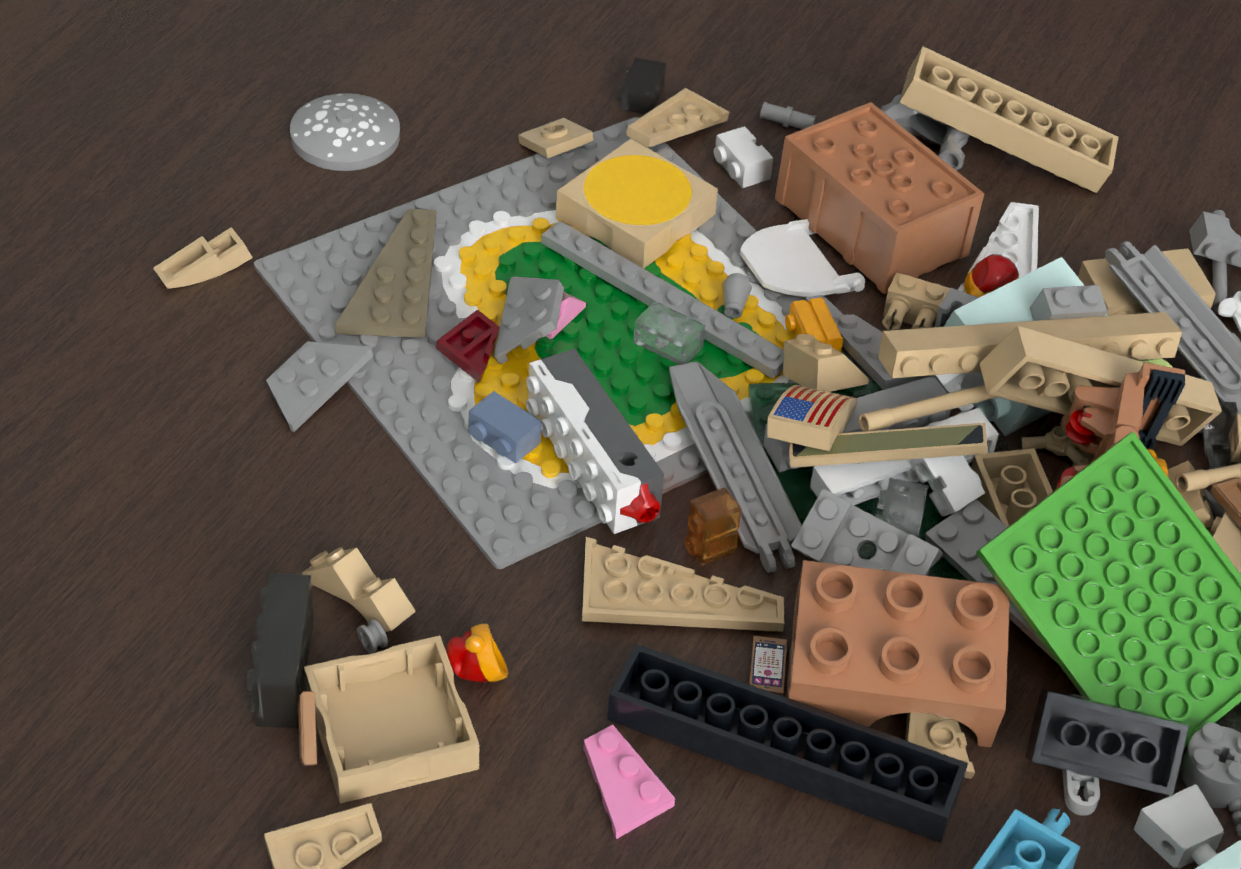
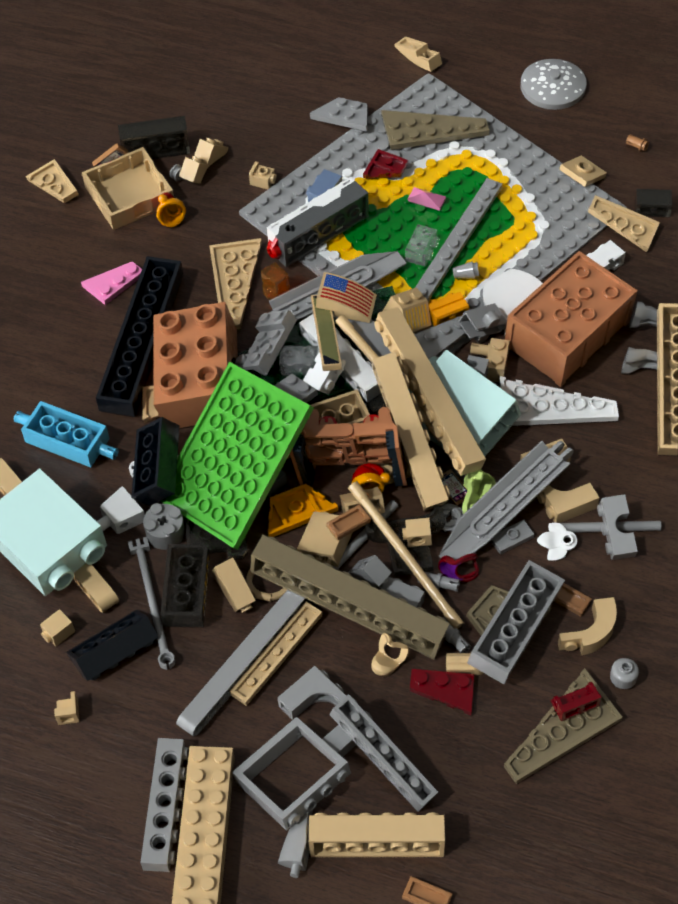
camera: 85 degrees right, 10 degrees up
light grey wing [494,277,564,364] -> none
tile [556,139,718,269] -> none
light grey pin [760,102,816,129] -> none
red piece [964,254,1019,298] -> none
light grey brick [1030,285,1108,321] -> none
none -> tan brick [249,161,277,190]
none -> light grey piece [458,303,507,344]
none -> medium nougat pin [626,134,649,151]

